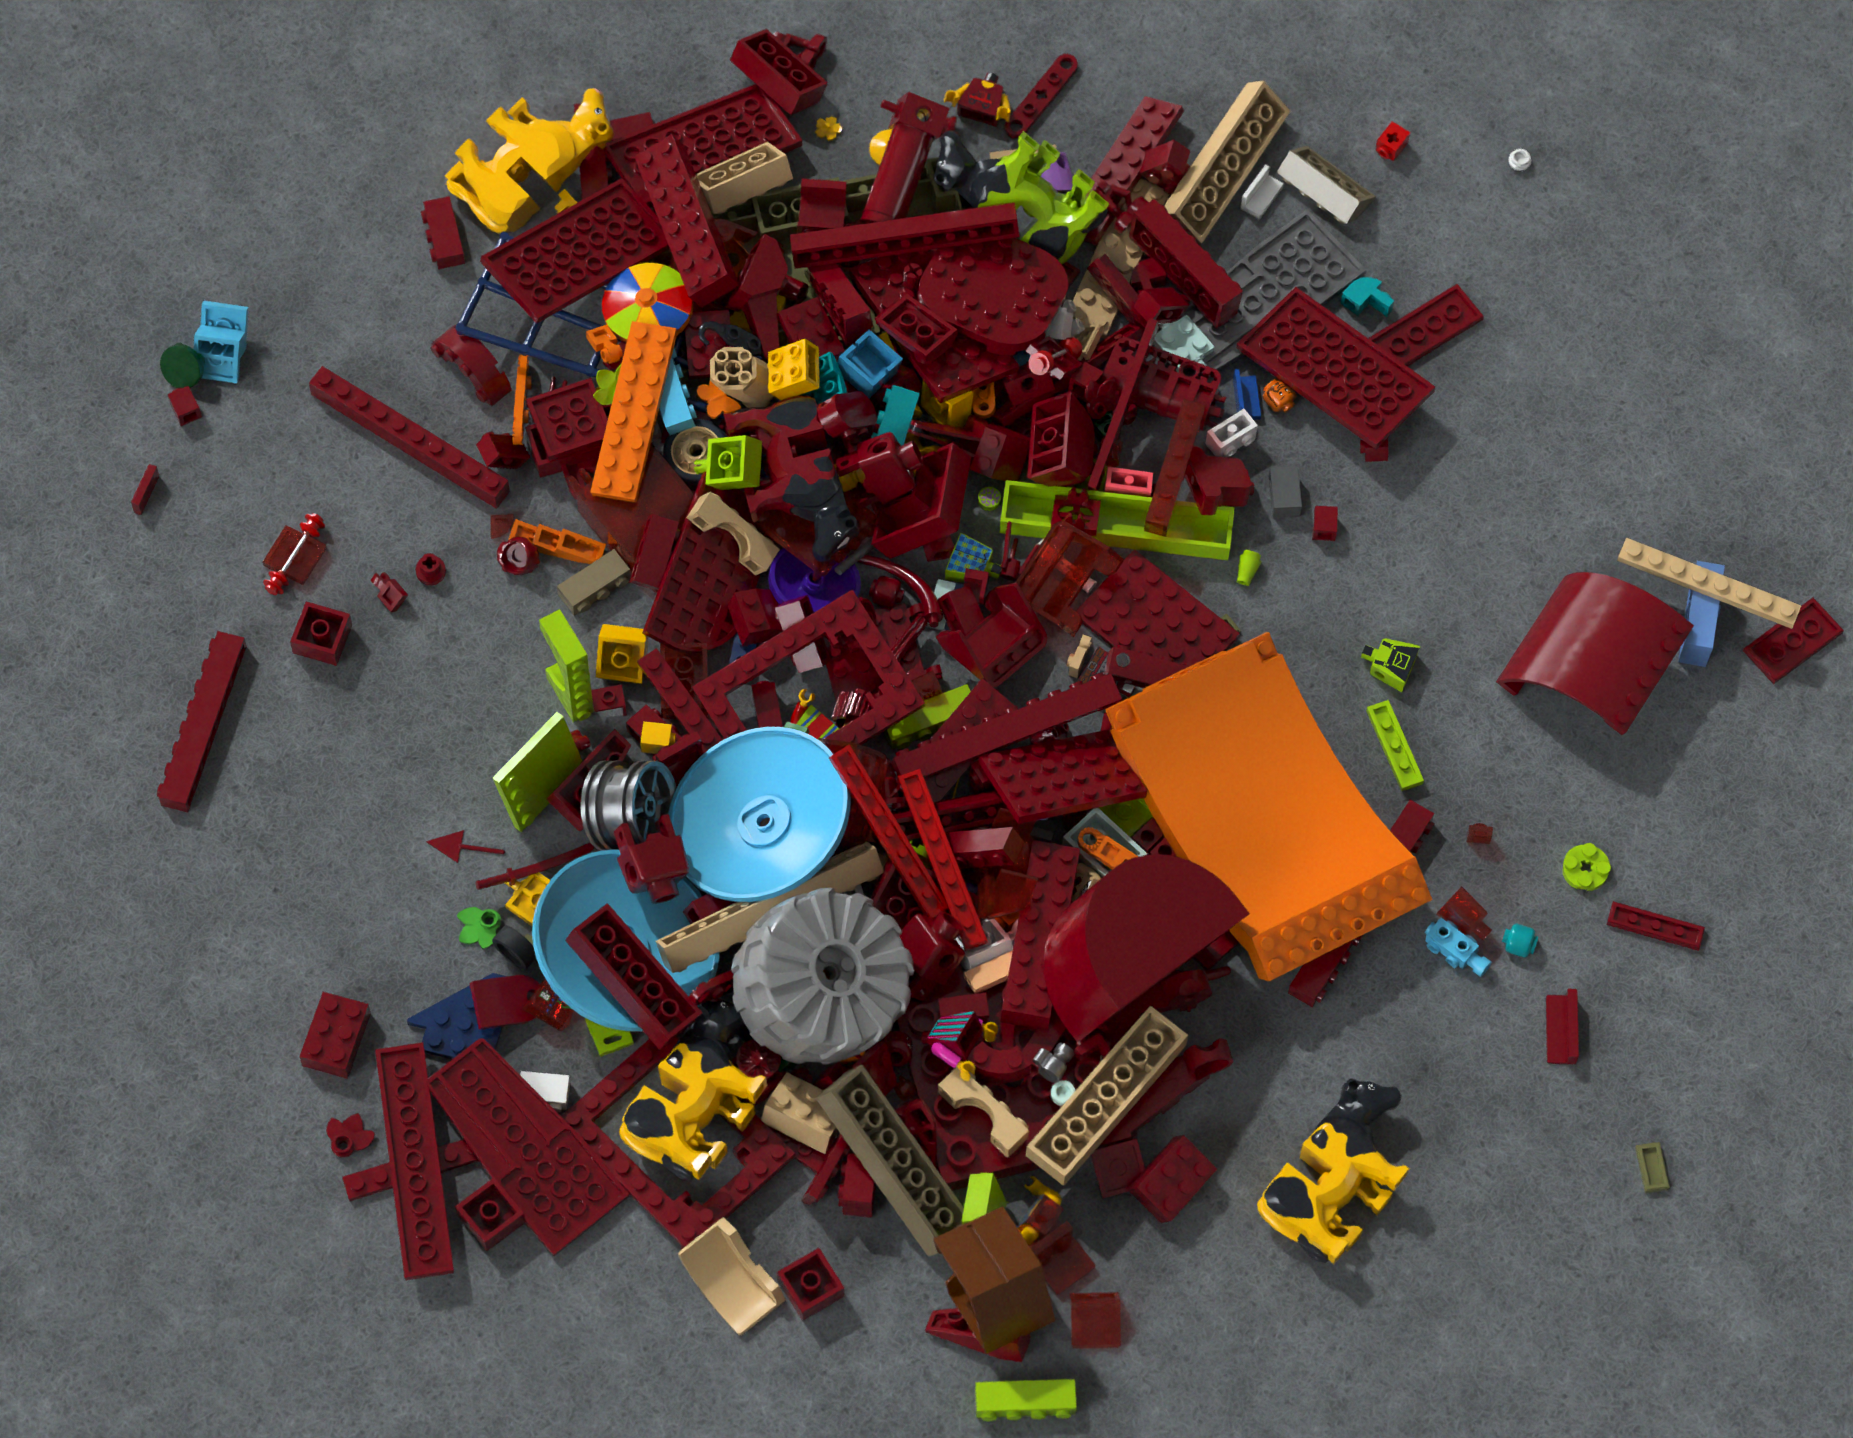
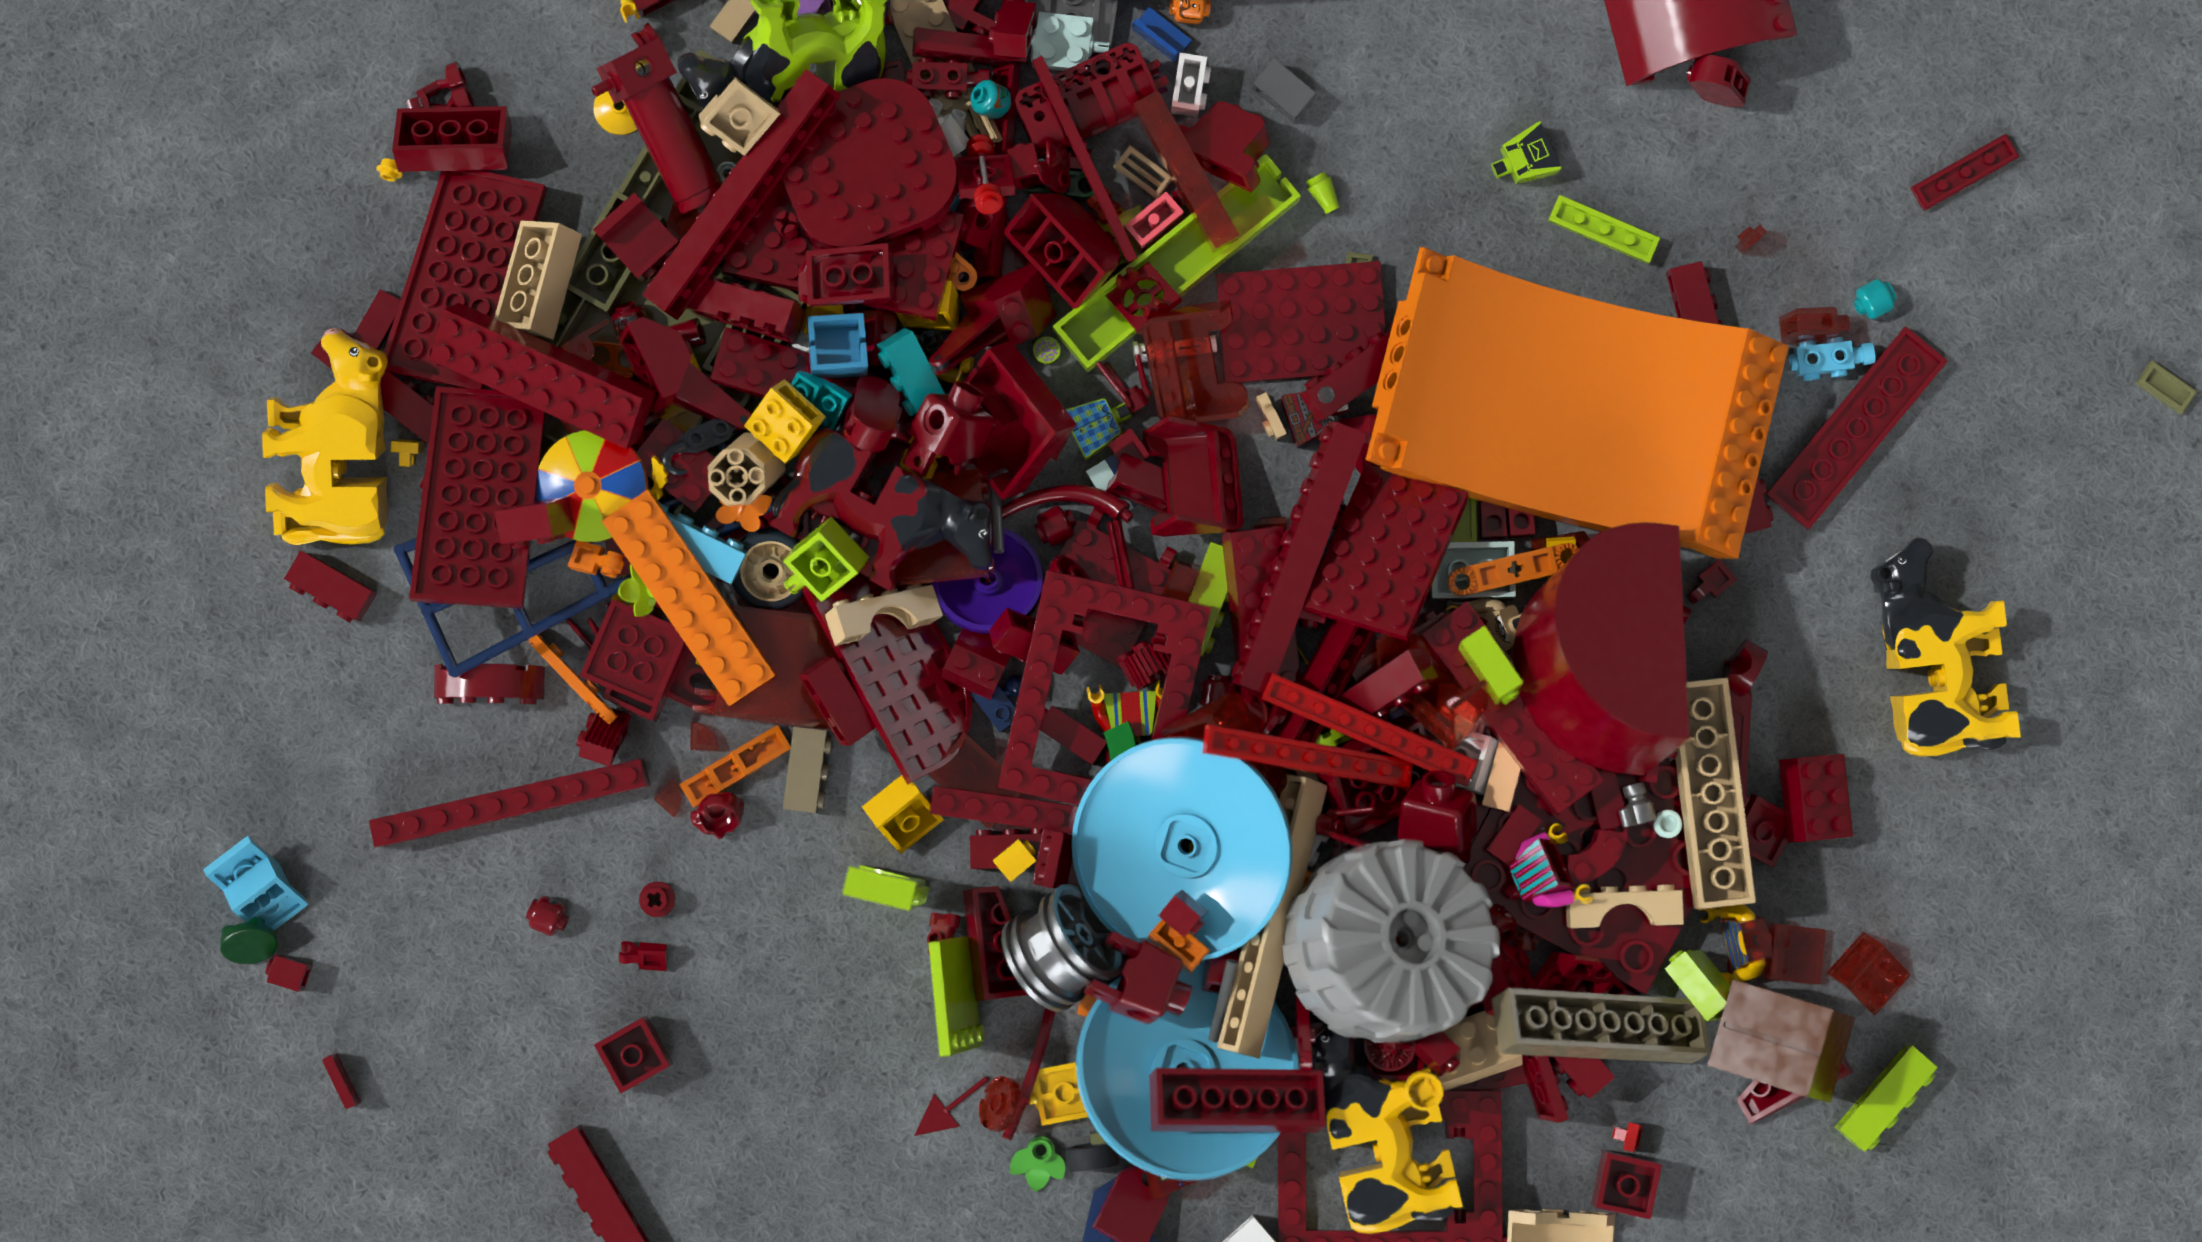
camera: 40 degrees left, 20 degrees up
clear red plate [262,513,327,595] -> none
dark red bracket [591,684,627,716] -> none
yellow plant [815,116,842,141] -> none
dark red panel [1312,506,1338,541] -> none
dark red panel [1546,989,1579,1065] -> none
lime plate [1562,843,1611,891] -> none
none -> yellow plate [376,158,403,182]
none -> dark red brick [494,496,575,548]
none -> dark red head [526,895,569,936]
none -> yellow piece [651,456,668,501]
none -> clear red tile [690,722,719,750]
none -> tan plate [698,77,780,156]
none -> dark red brick [907,58,990,100]
none -> teal head [970,80,1011,119]
none -> clear red tile [979,1076,1021,1132]
none -> tan tile [1113,145,1173,200]
none -> orange slope [1148,920,1210,974]
none -> dark red brick [1158,889,1208,938]
none -> dark grey bar [1208,959,1238,1042]
none -> dark red plant [1315,807,1375,847]
none -> yellow wheel [1405,1071,1443,1110]
none -> dark red brick [1416,1031,1461,1078]
none -> lime brick [1458,626,1523,705]
none -> red tile [1612,1122,1644,1152]
none -> dark red plate [1686,559,1737,604]
none -> dark red brick [1687,55,1751,107]
none -> dark red plate [1765,326,1948,530]

